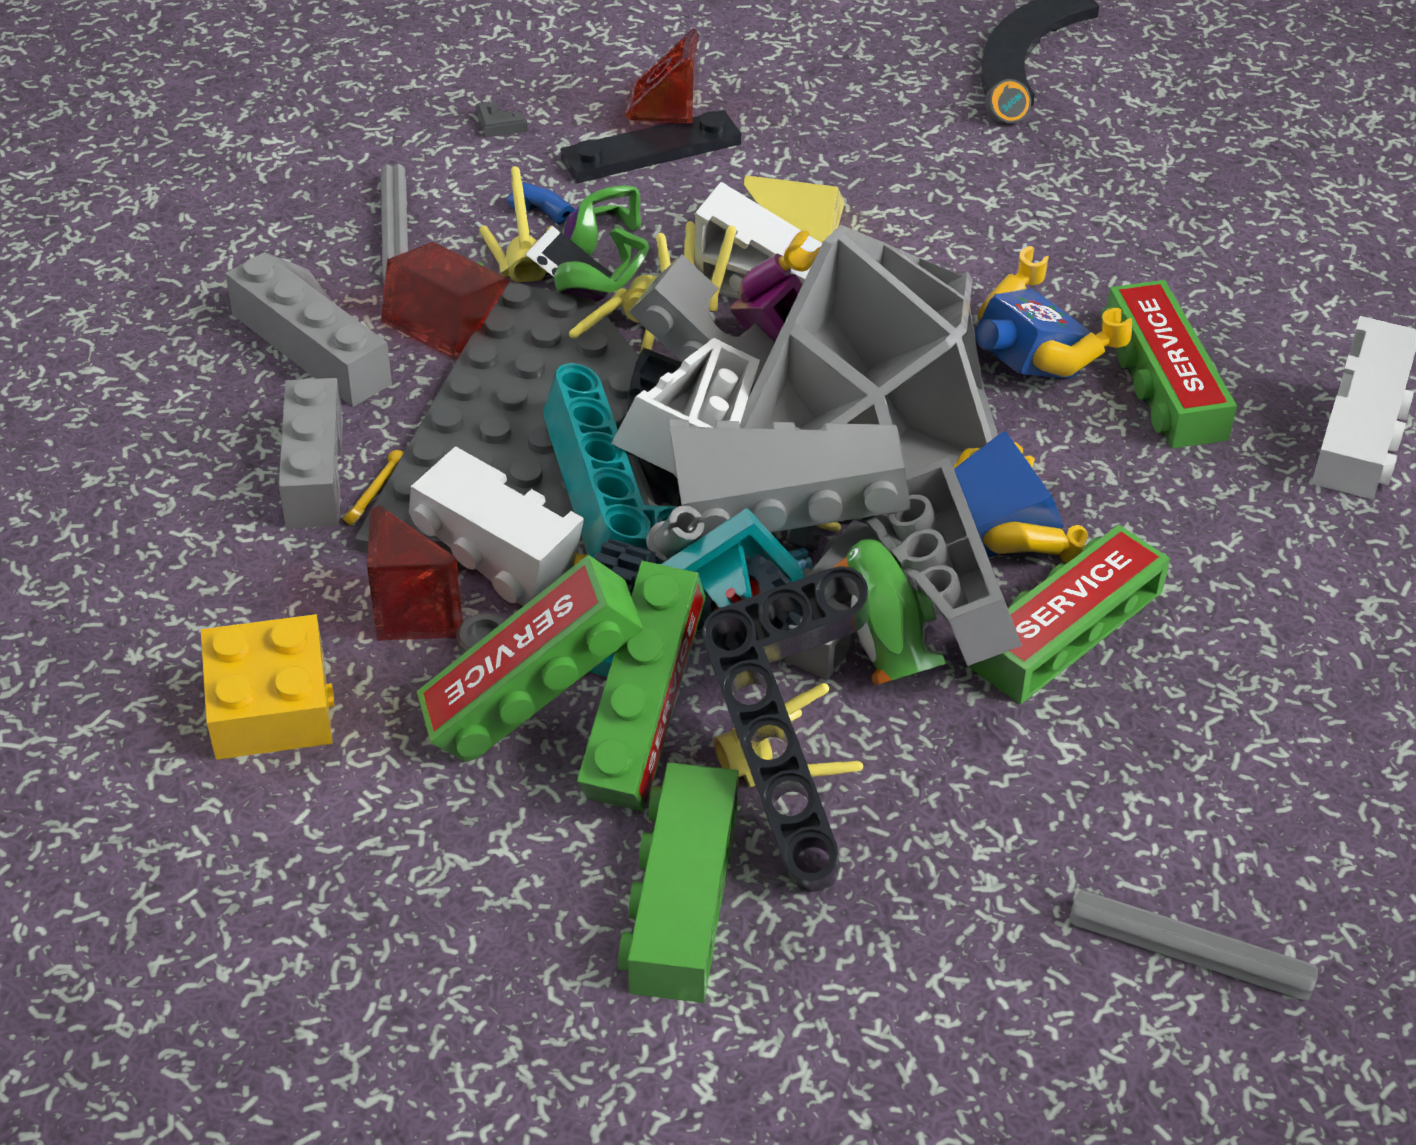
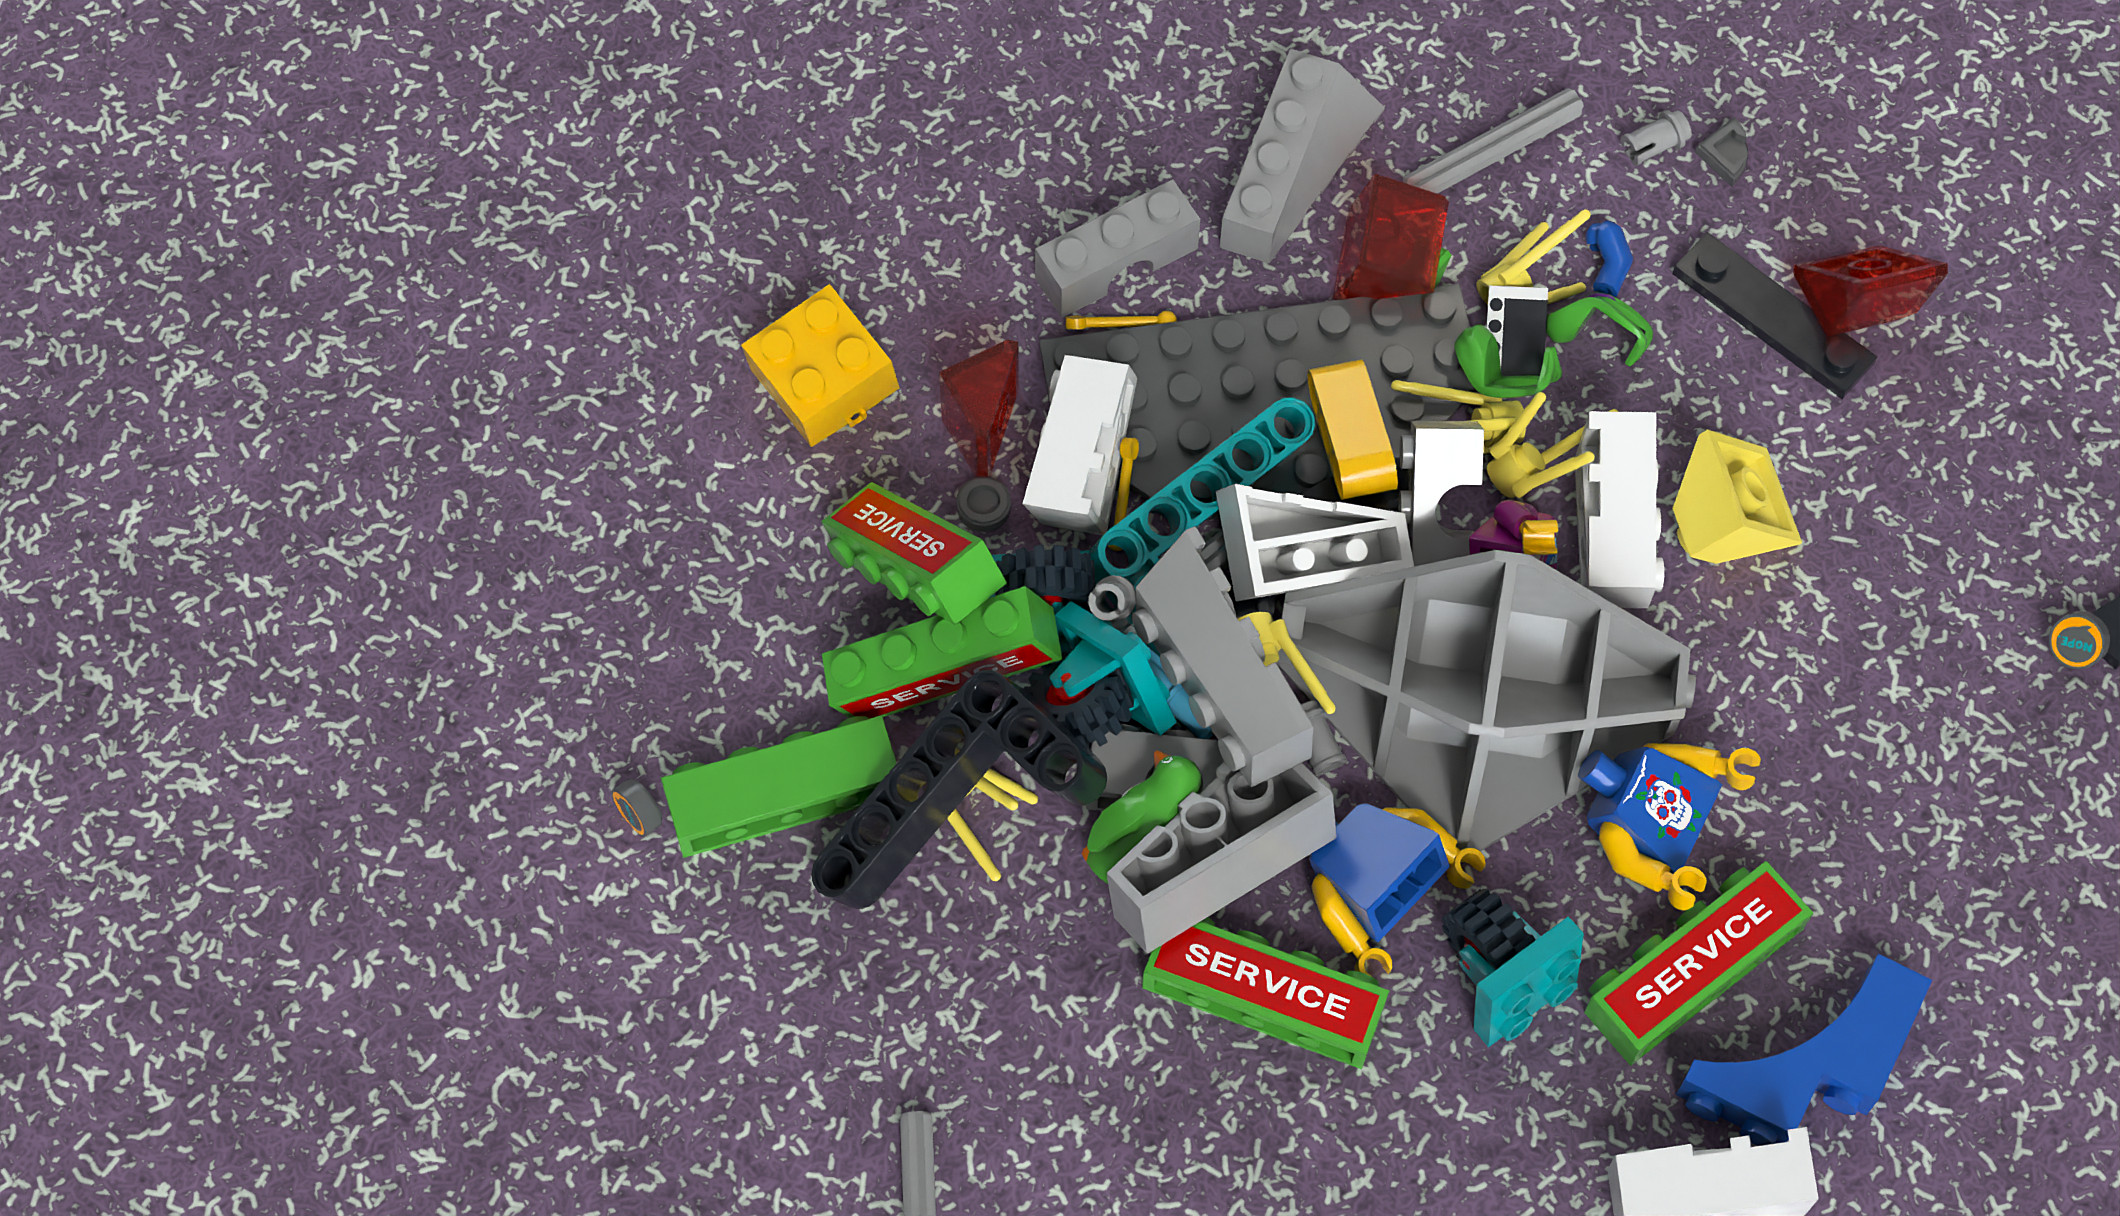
camera: 65 degrees right, 20 degrees up
none -> dark grey tile [611,779,662,837]
none -> yellow beam [1307,359,1398,500]
none -> teal plate [1441,888,1584,1048]
none -> light grey pin [1621,110,1692,166]
none -> blue arch [1676,954,1932,1146]

